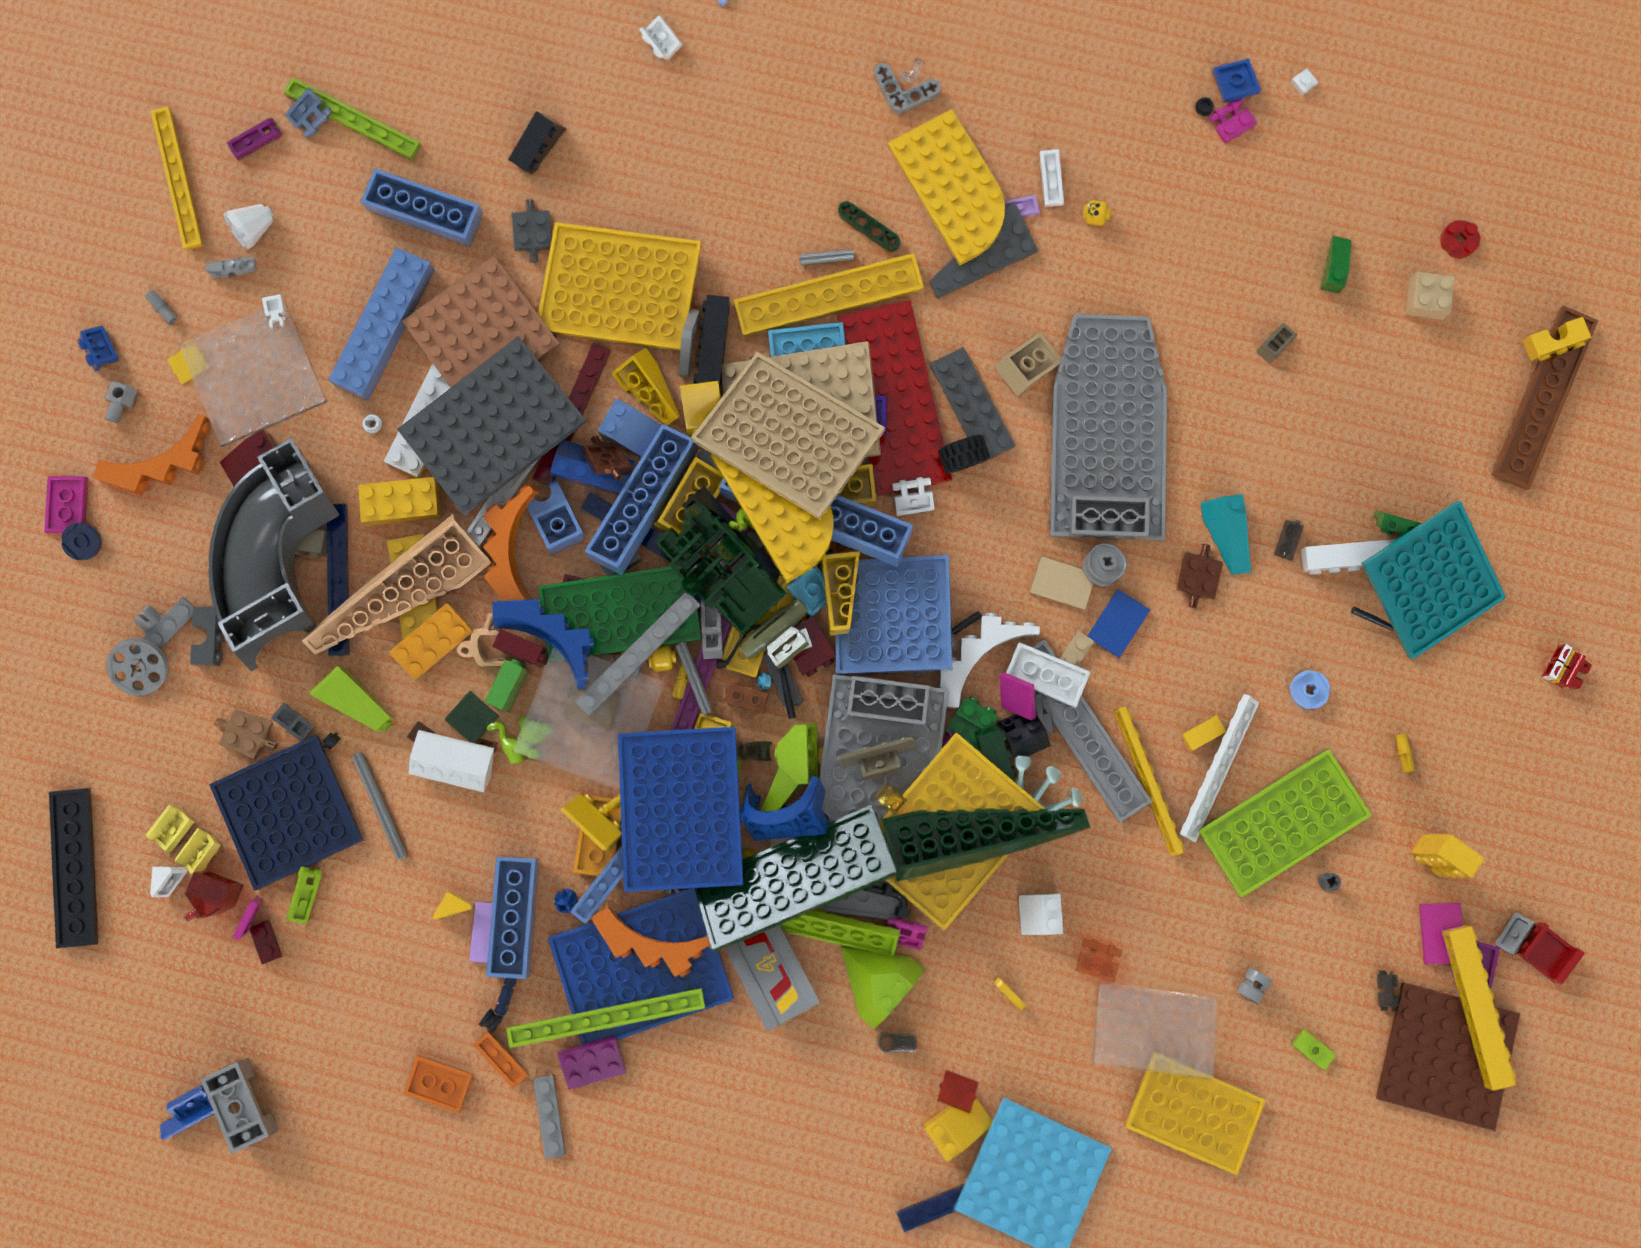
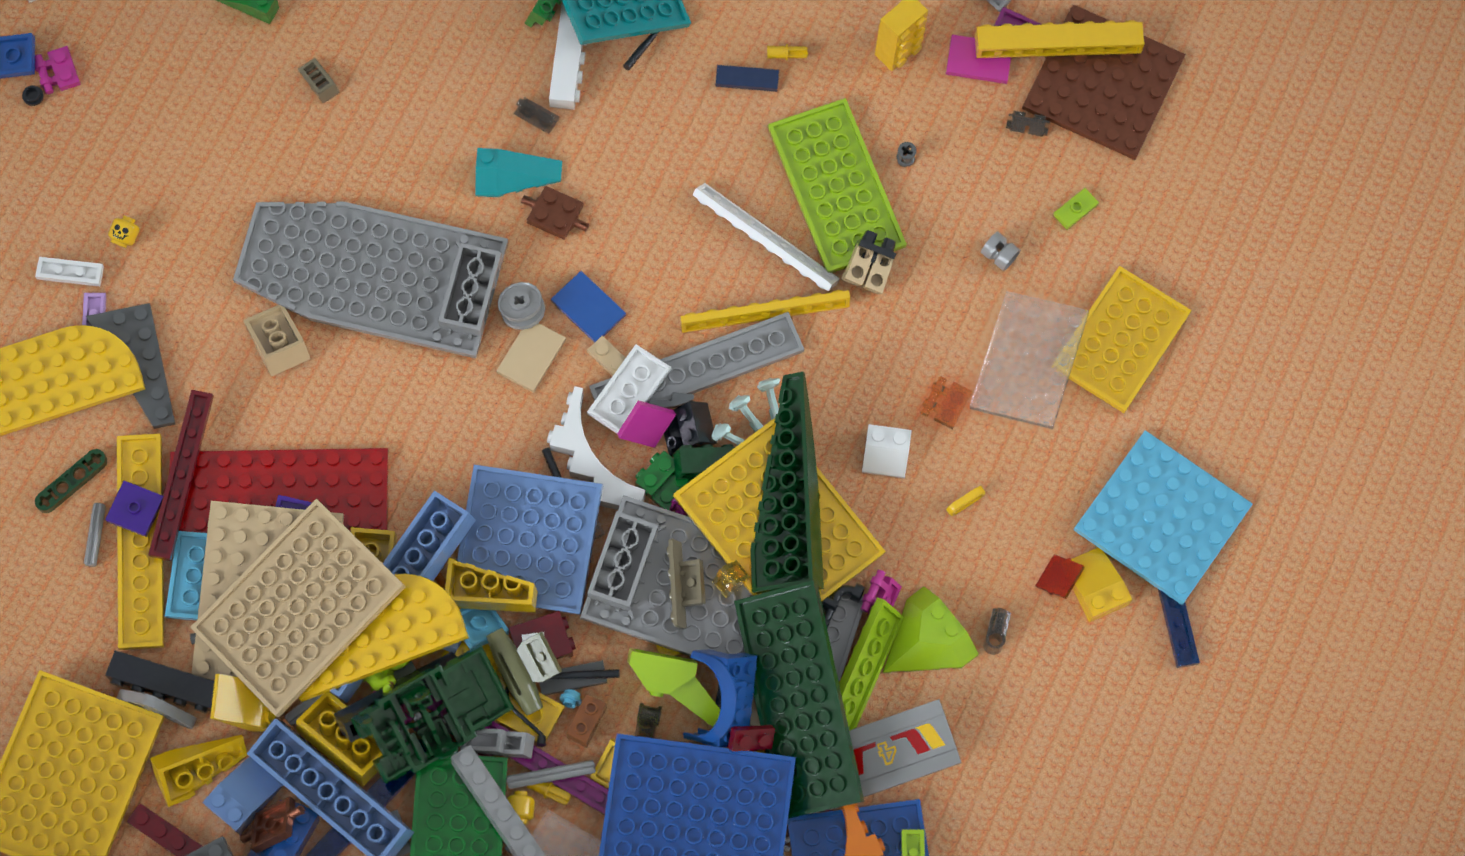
camera: 85 degrees left, 10 degrees down
white plate [892,477,935,516] -> none
dark grey plate [930,347,1015,464] -> none
black tyre [938,434,990,473] -> none
yellow slope [1181,715,1226,751] -> none
light blue plate [1289,671,1330,709] -> none
none -> dark purple plate [105,481,163,537]
none -> dark red plate [148,390,214,561]
none -> dark blue tile [715,65,779,92]
none -> dark red plate [728,725,775,752]
none -> tan hips [841,230,896,294]

